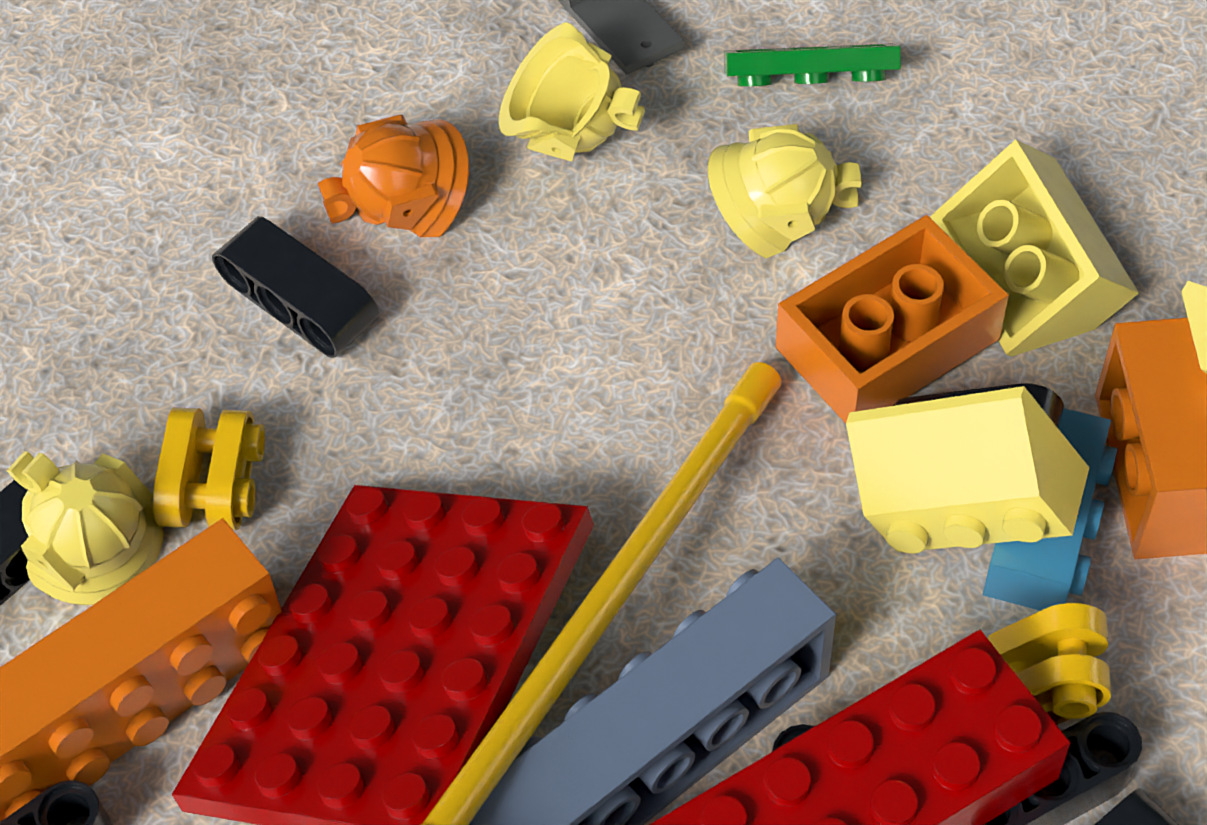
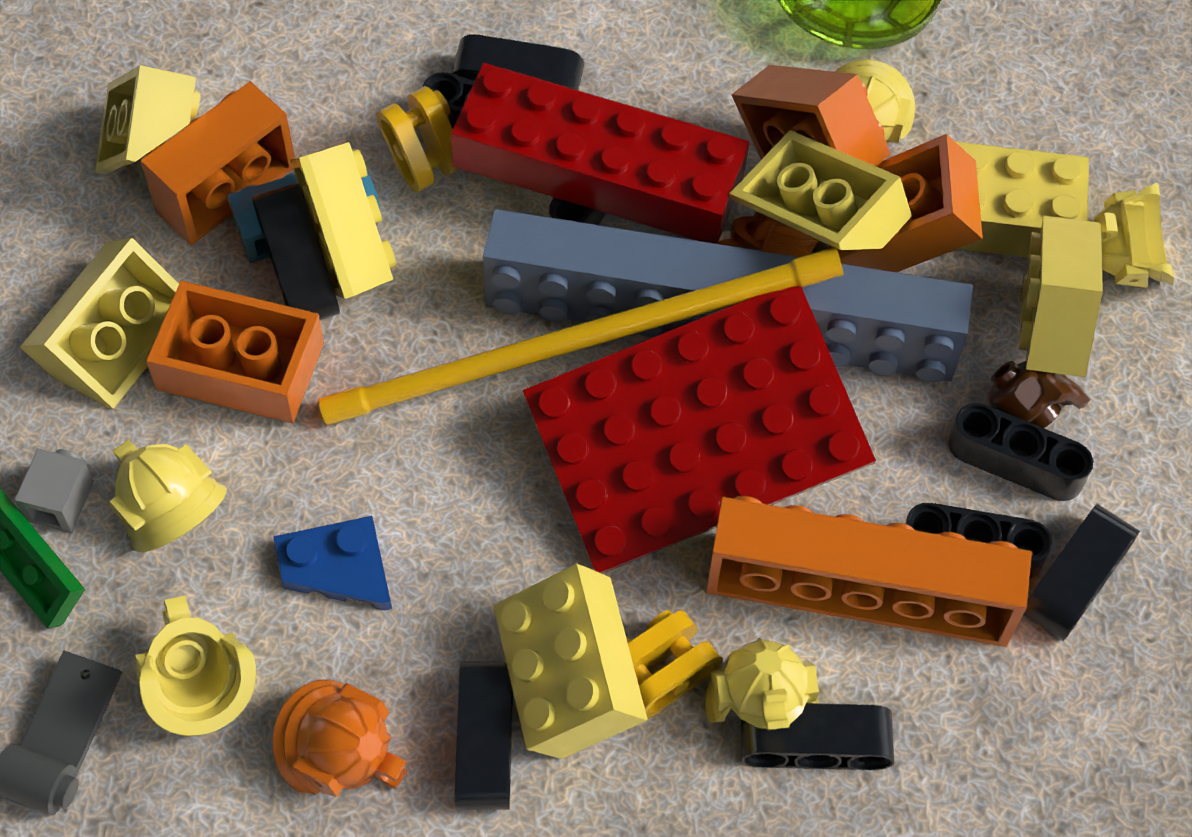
camera: 135 degrees left, 5 degrees up
none -> light grey brick [15,448,94,533]
none -> blue wing [273,516,392,610]
none -> light yellow brick [493,563,648,759]

